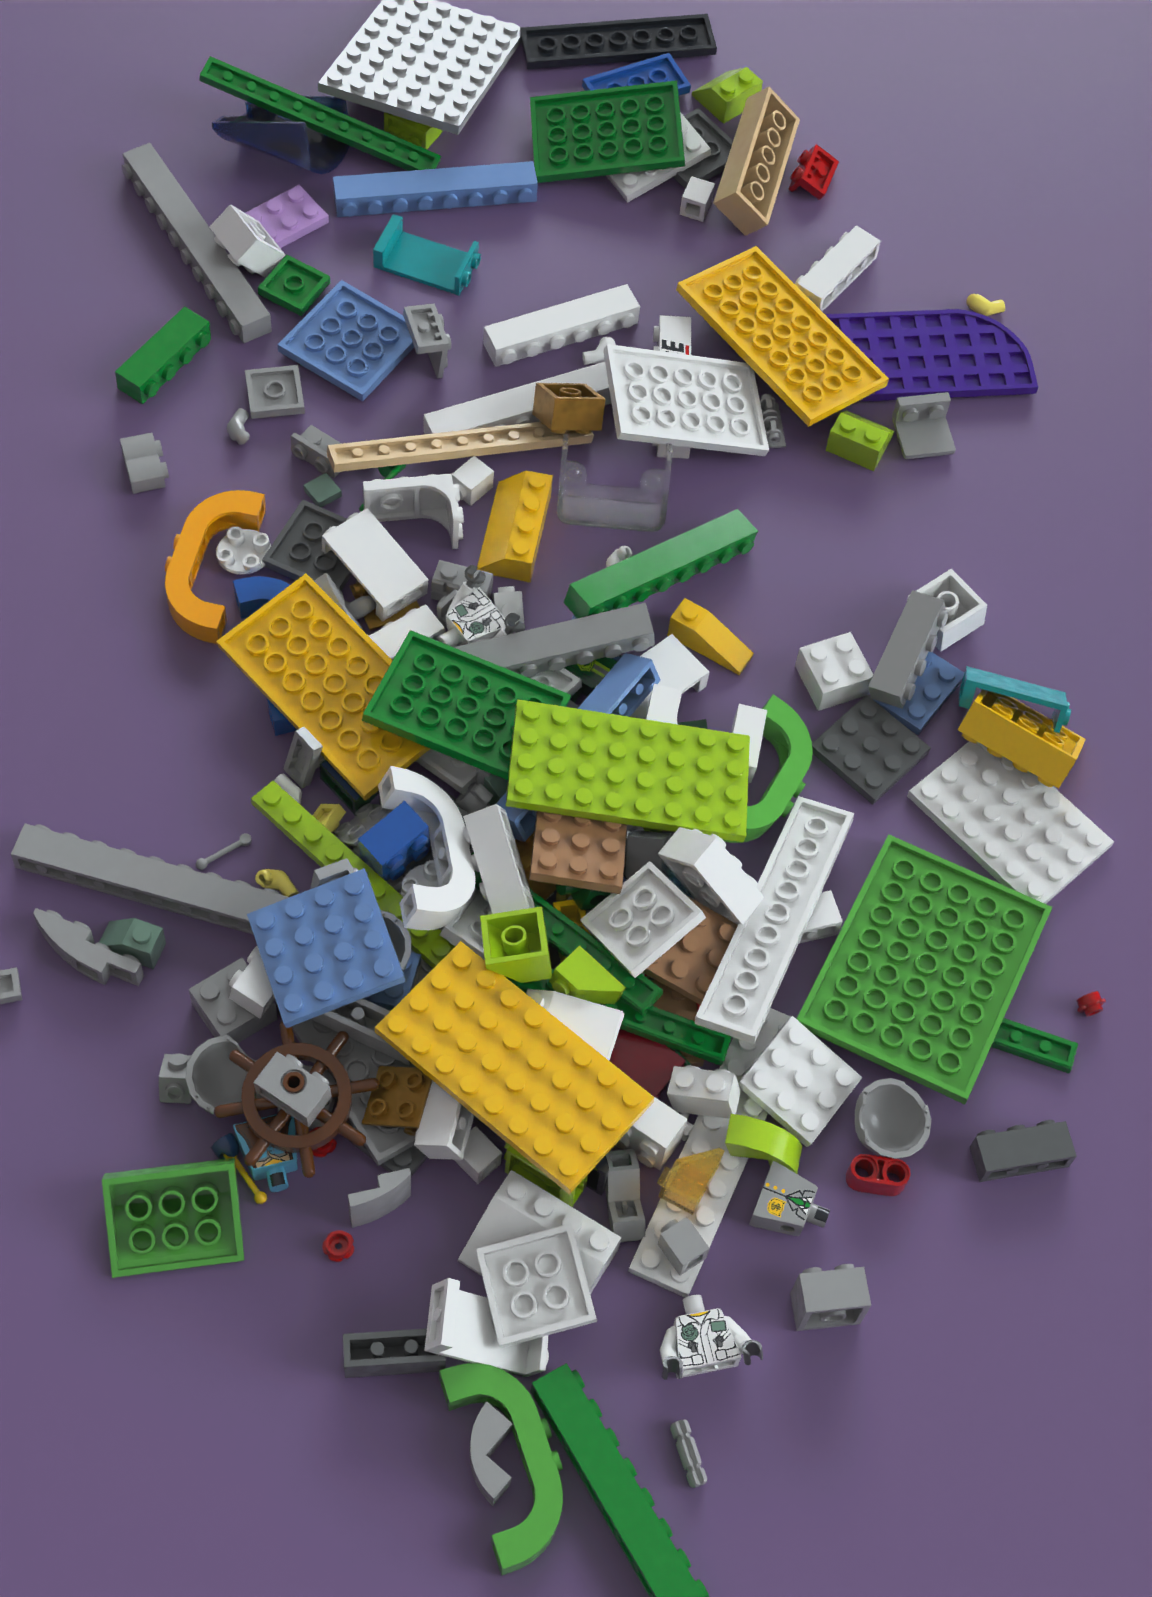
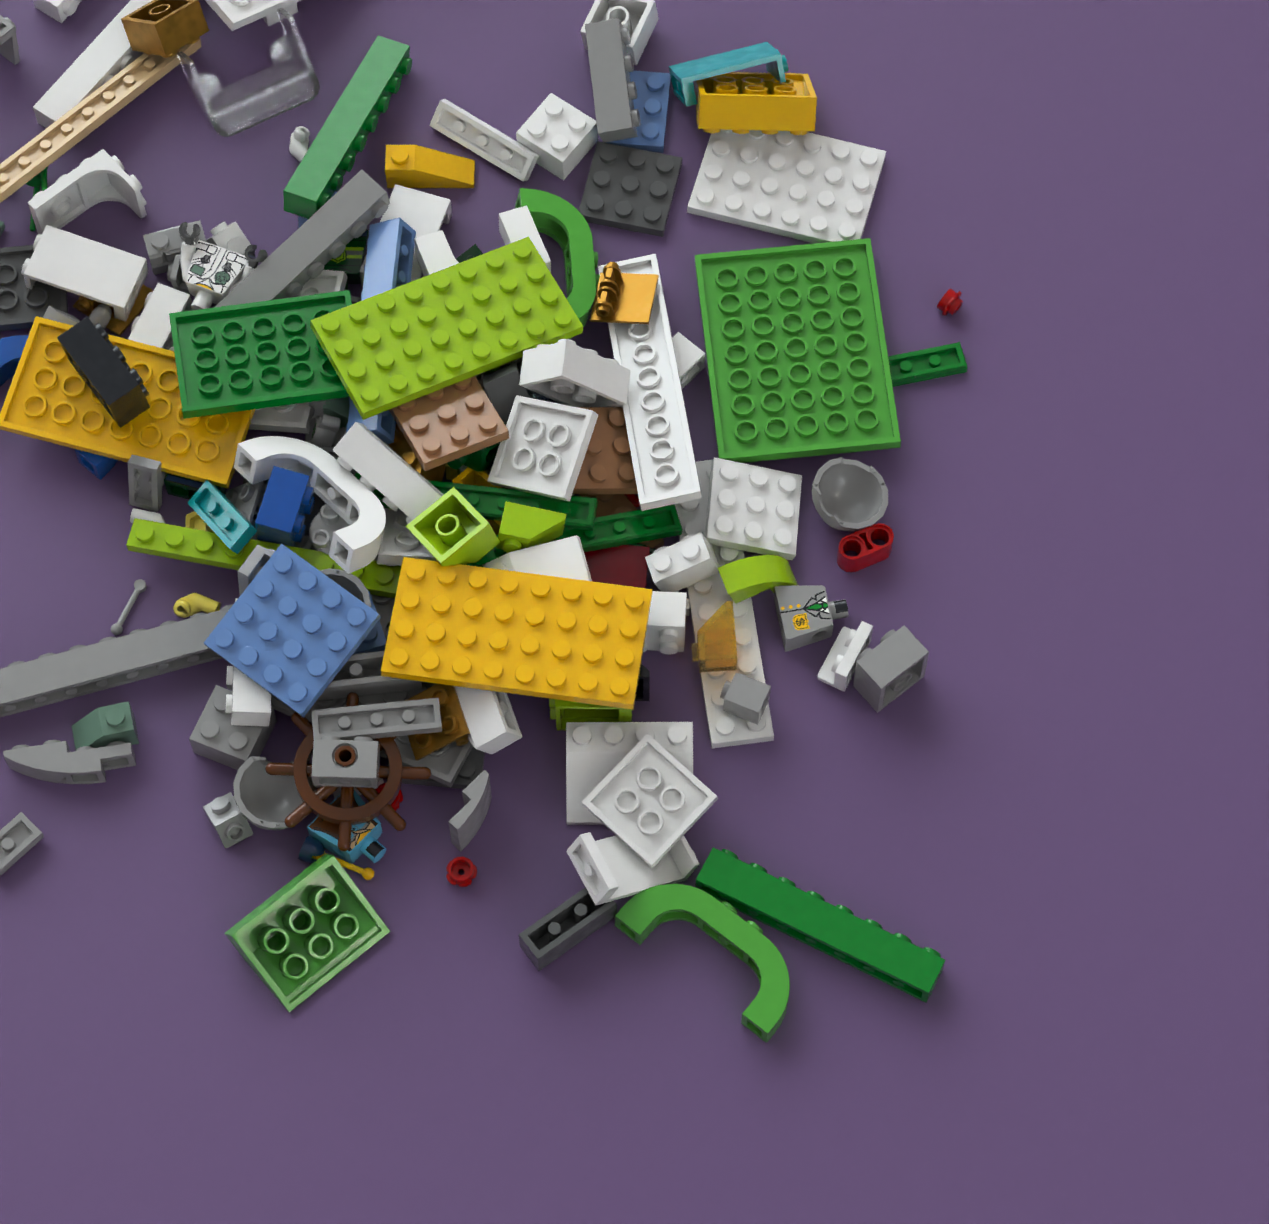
camera: 25 degrees left, 5 degrees up
white brick [452,456,494,506] -> none
white brick [454,1126,502,1184] -> none
light grey brick [470,1402,513,1506] -> none
yellow slope [477,470,553,582] -> none
light grey brick [605,1149,645,1242] -> none
white torso [660,1295,764,1380] -> none
light grey axle [670,1419,707,1488] -> none
dark grey brick [970,1120,1077,1182] -> none
none -> black brick [57,317,150,428]
none -> teal plate [187,480,257,554]
none -> light grey plate [311,698,442,740]
none -> white plate [429,99,539,182]
none -> hinge [590,262,659,324]
none -> white bracket [817,621,873,692]

